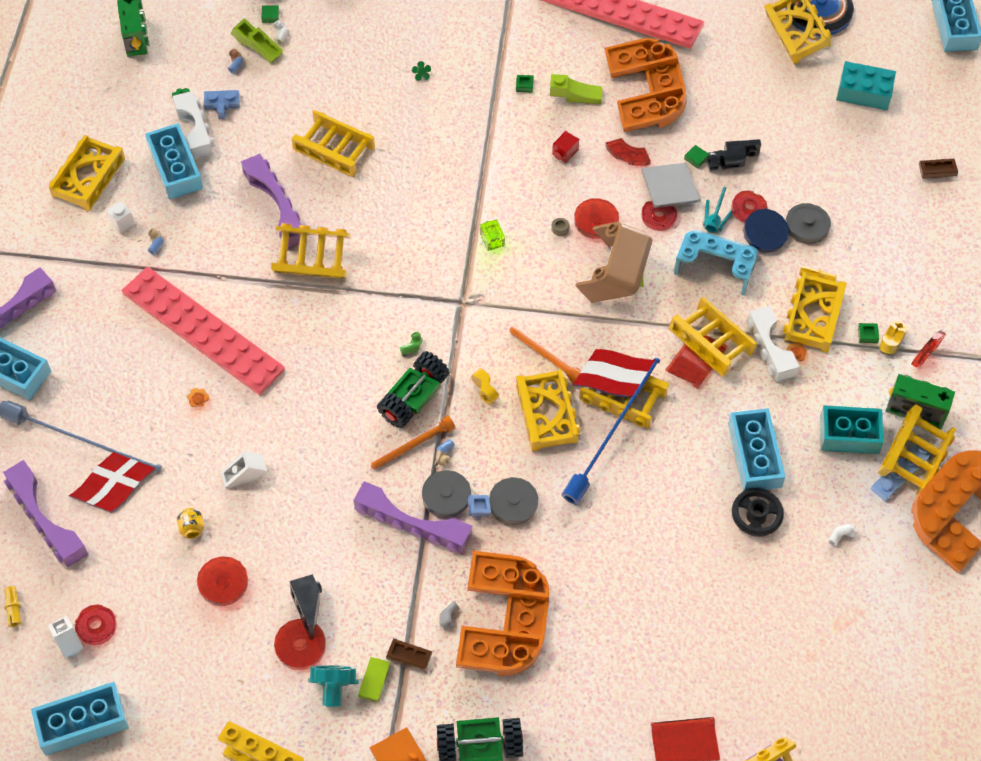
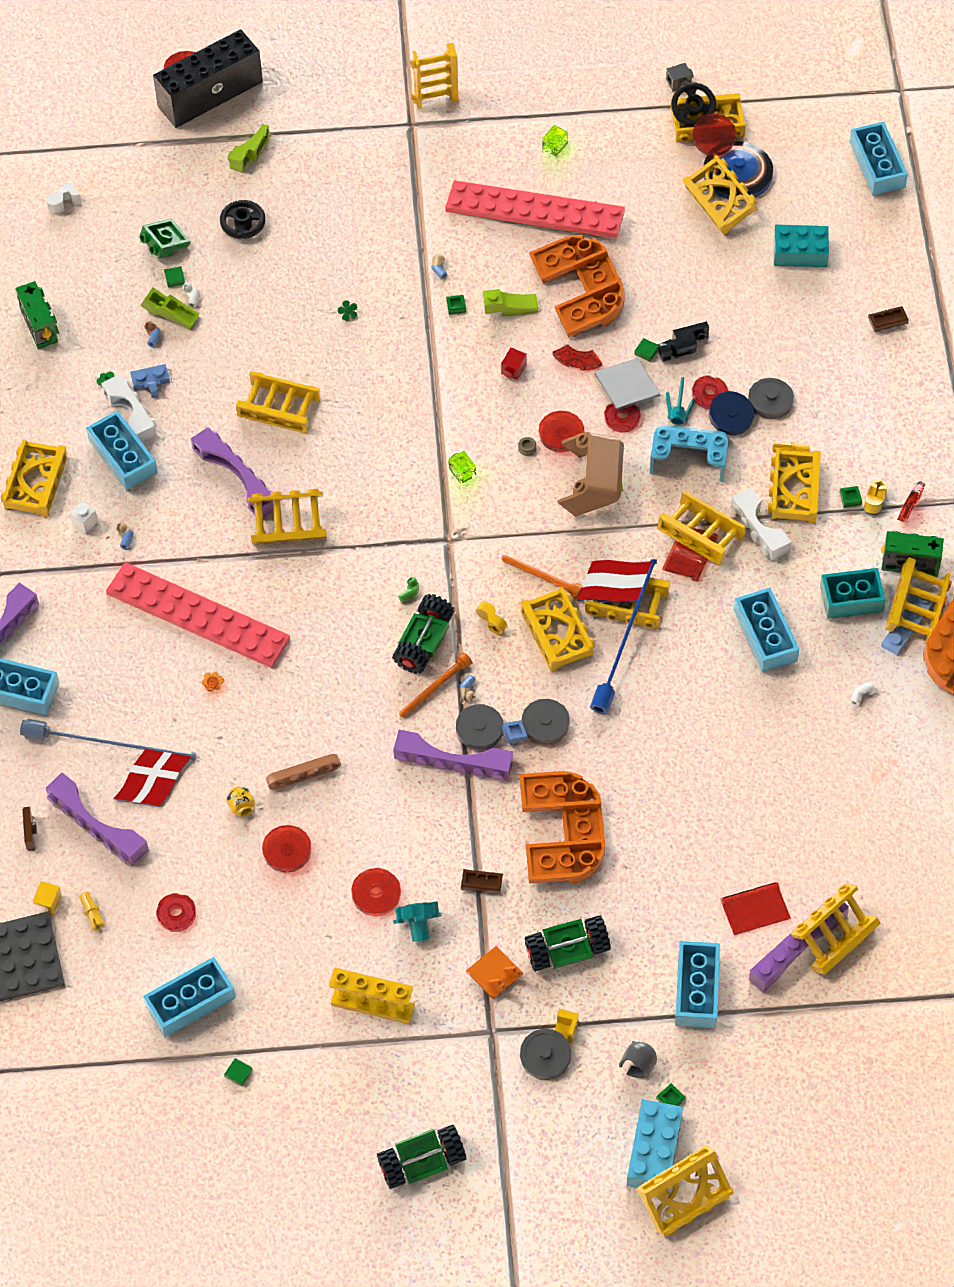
camera: 10 degrees left, 0 degrees up
white slope [48,615,84,658] -> none
white slope [220,451,267,488] -> none
black slope [289,574,322,640] -> none
lime tile [358,657,391,703] -> none
light grey arm [439,601,460,631] -> none
black wheel [732,488,784,537] -> none
clear orange plant [786,342,807,361] -> none
none -> nougat beam [266,754,341,790]
none -> arm [431,254,447,279]

